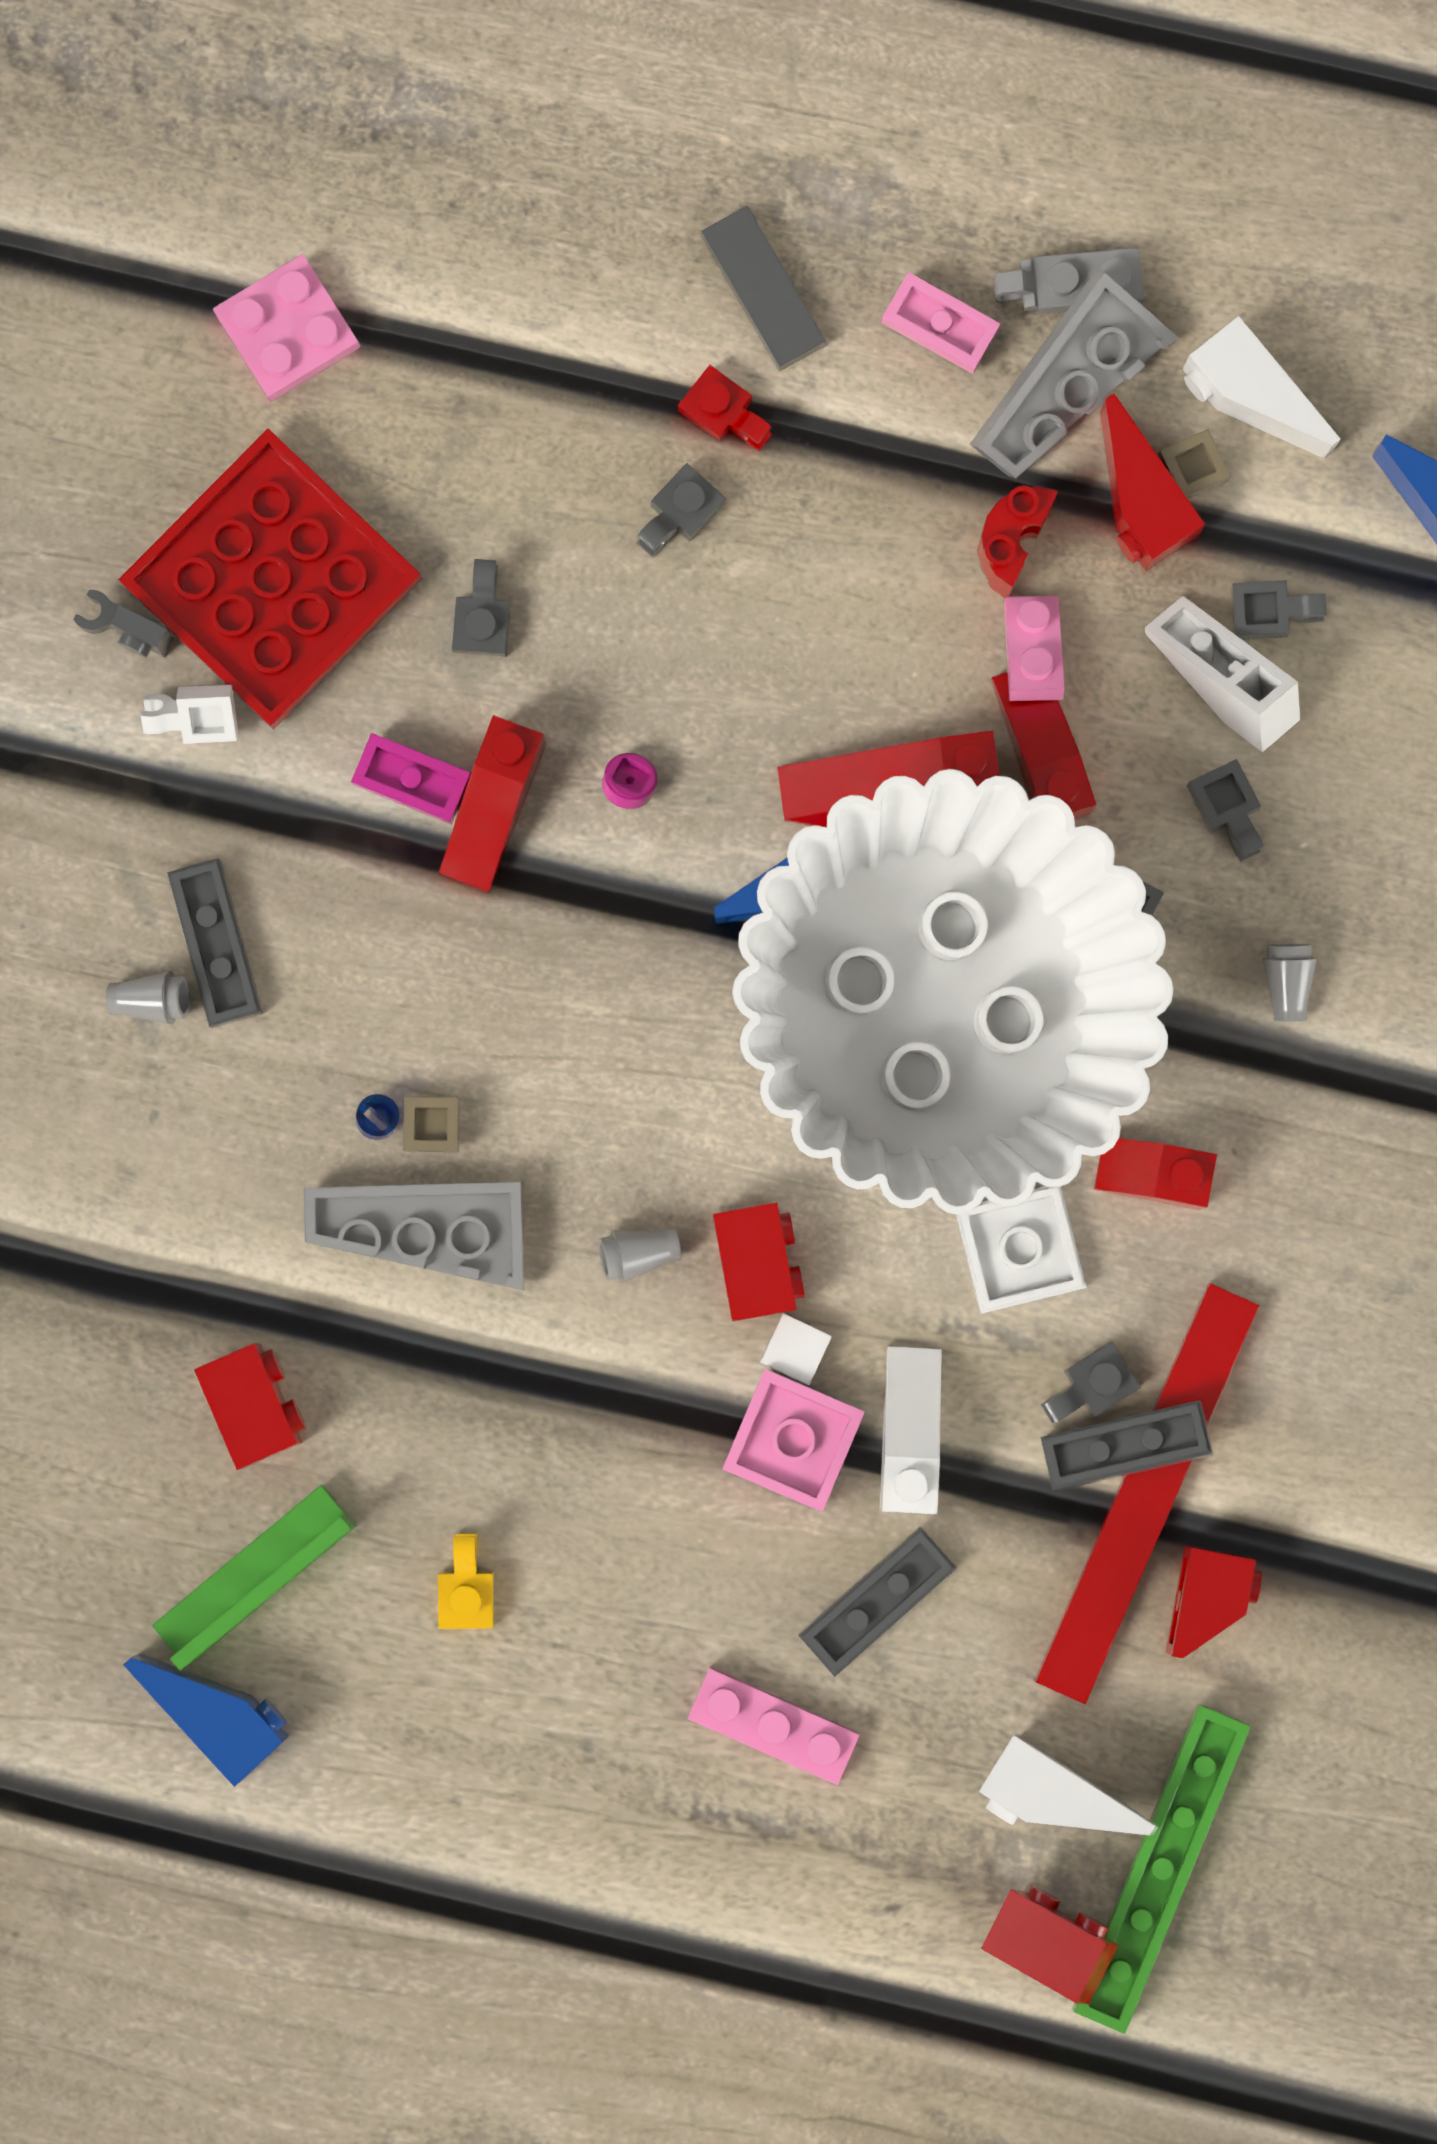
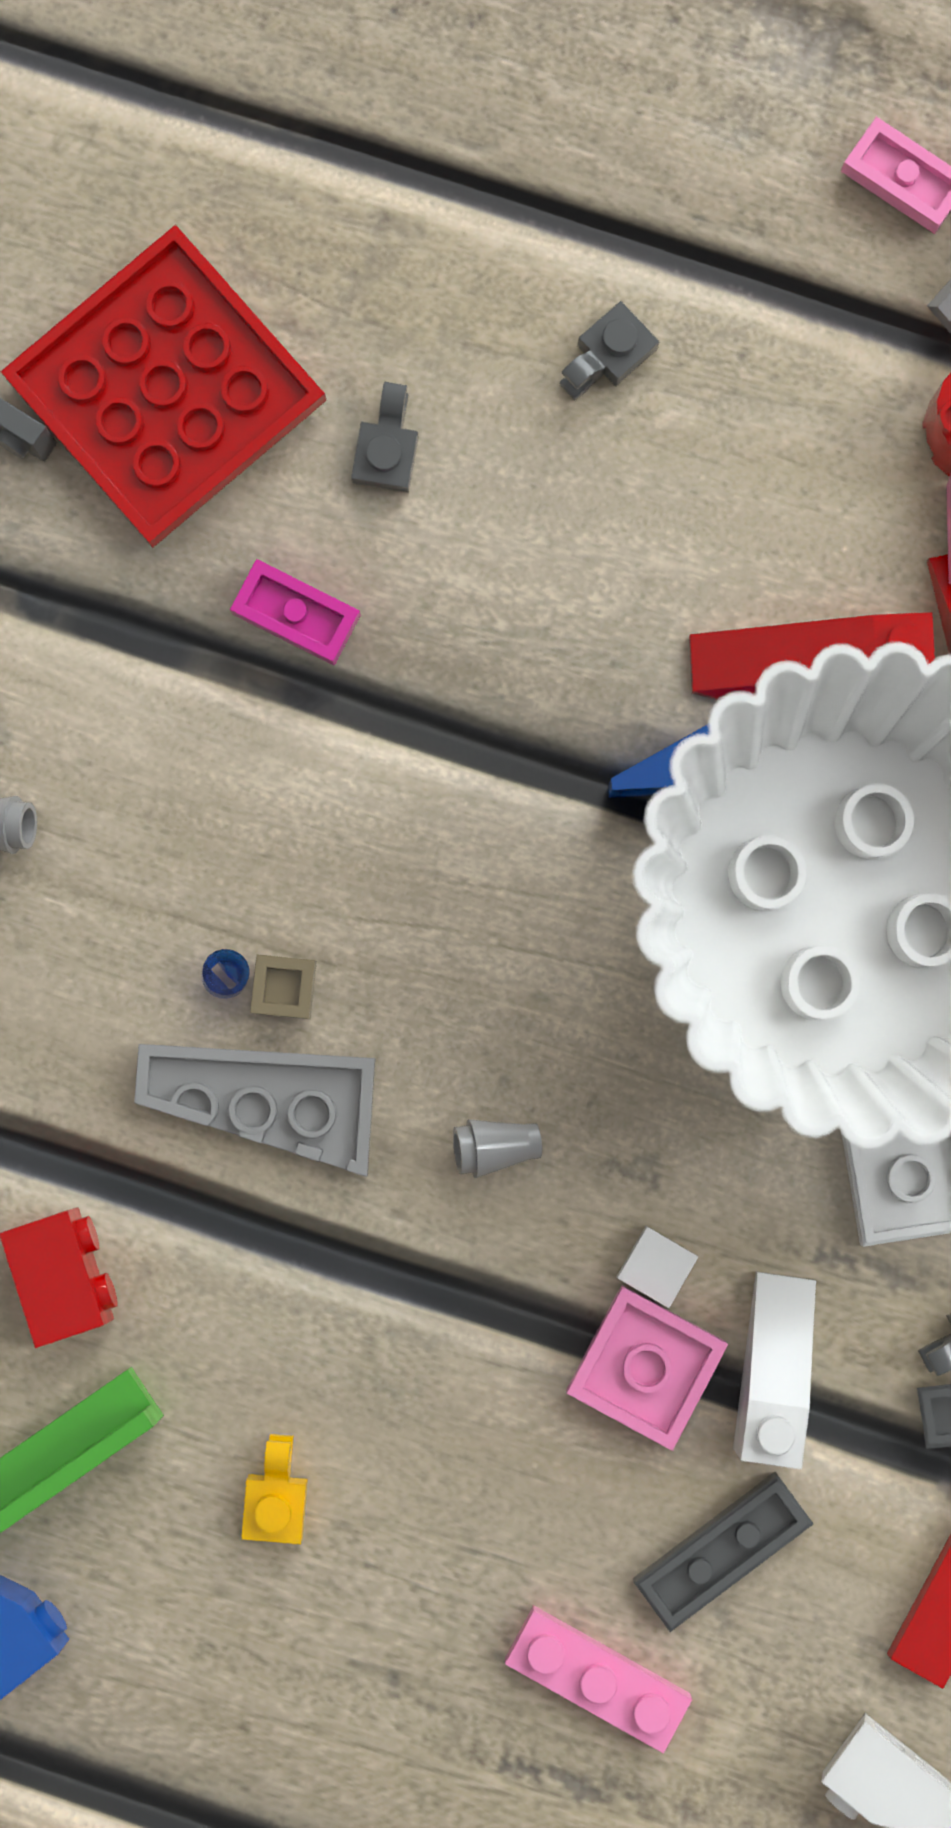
camera: 10 degrees right, 0 degrees up
white plate [141,684,238,744] -> none
dark grey tile [167,858,263,1028] -> none
bright pink plate [213,254,360,403] -> none
red slope [439,715,547,893] -> none
dark pink tile [602,753,658,809] -> none
red plate [677,364,772,452] -> none
dark grey tile [701,206,826,372] -> none
red brick [713,1202,805,1322] -> none

